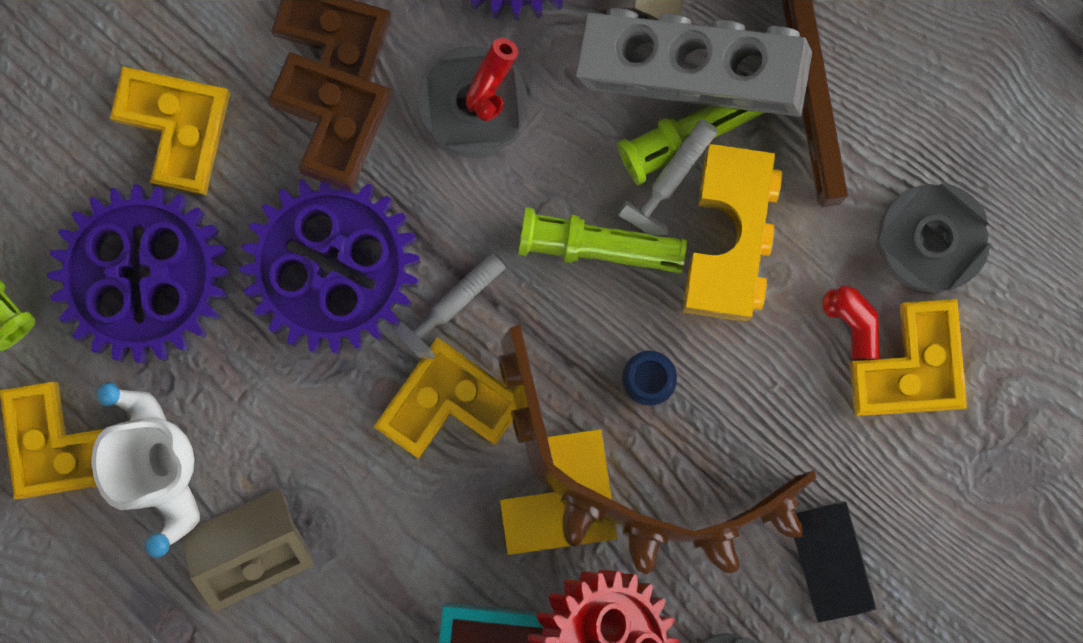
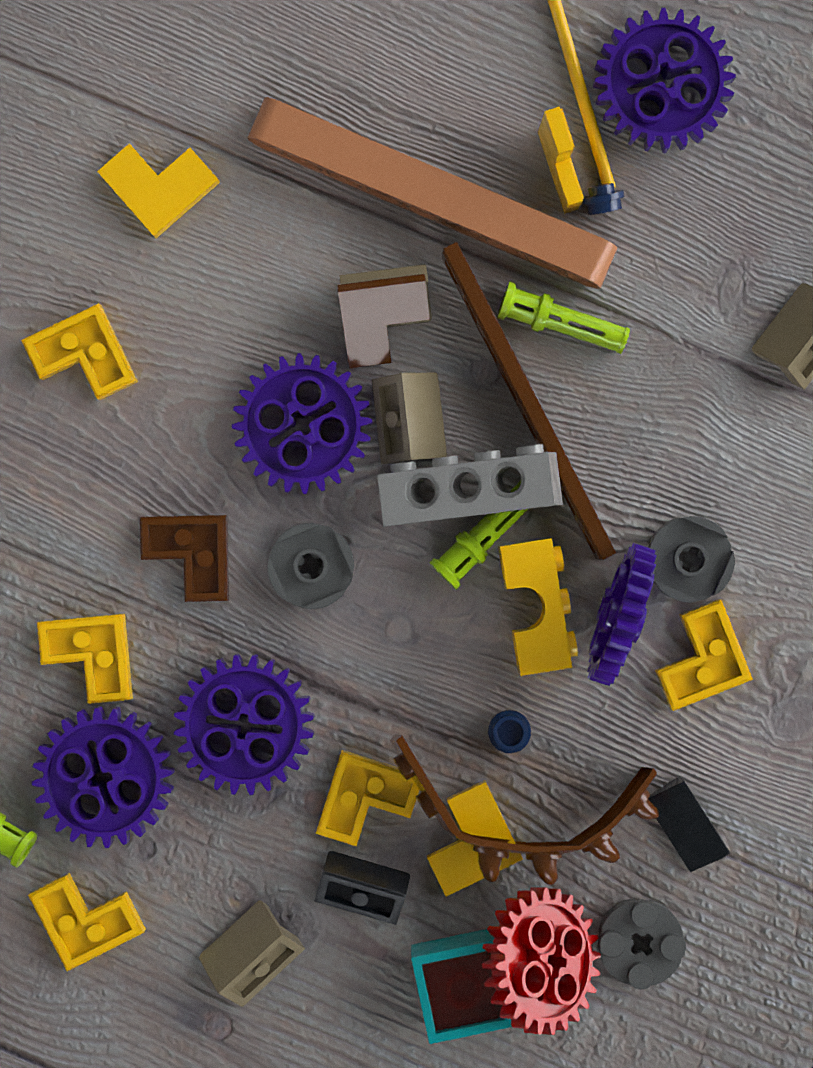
camera: 20 degrees left, 5 degrees up
white piece [91,382,200,558] -> none
reddish brown tile [268,52,392,192] -> none
light grey piece [392,252,506,359] -> none
red arm [465,38,519,121] -> none
lime pin [518,207,687,274] -> none
light grey piece [618,119,718,236] -> none
red arm [822,285,879,360] -> none
none -> black slope [314,851,410,925]
none -> dark purple gear [587,543,657,686]

